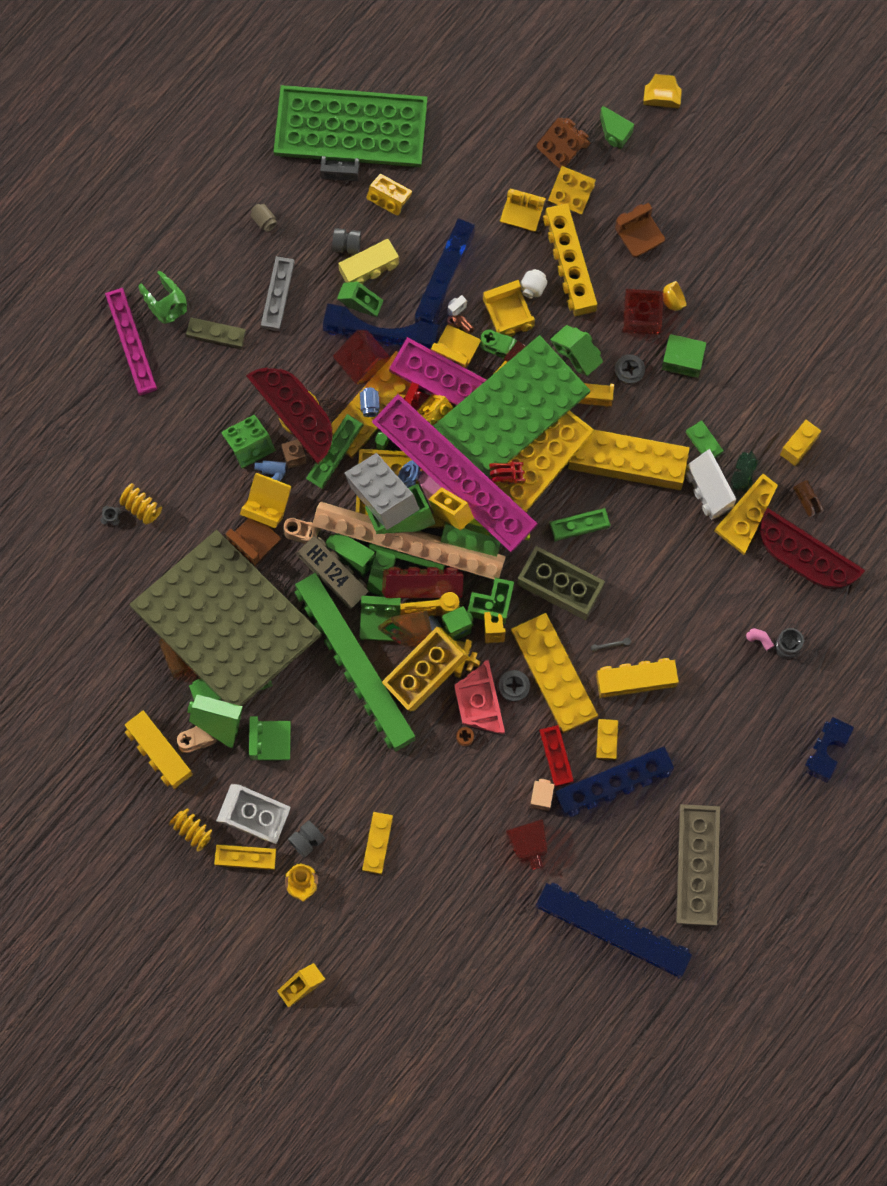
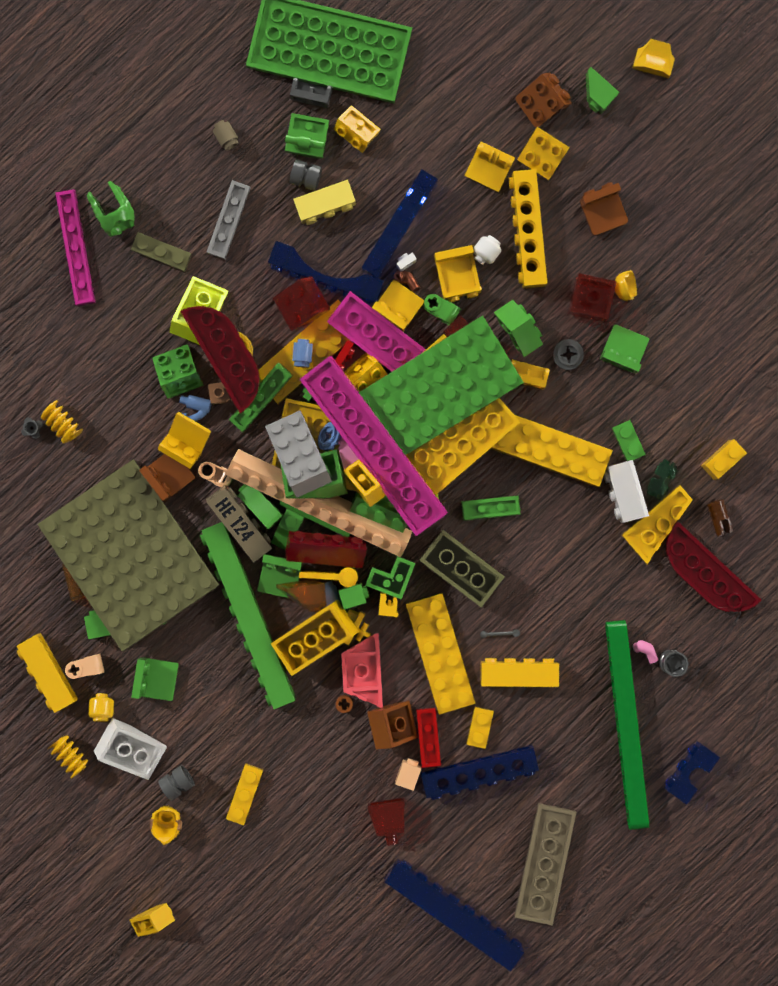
camera: 10 degrees right, 15 degrees up
bright green slope [187,694,242,748] -> none
yellow plate [214,845,277,870] -> none
bright green slope [337,282,383,317] -> none
red arm [489,461,526,485] -> none
dark grey gear [498,670,530,702] -> none
none -> yellow head [88,693,114,722]
none -> neon yellow slope [169,276,228,345]
none -> bright green plate [285,113,330,159]
none -> dark orange slope [367,700,418,749]
none -> green beam [605,620,649,830]

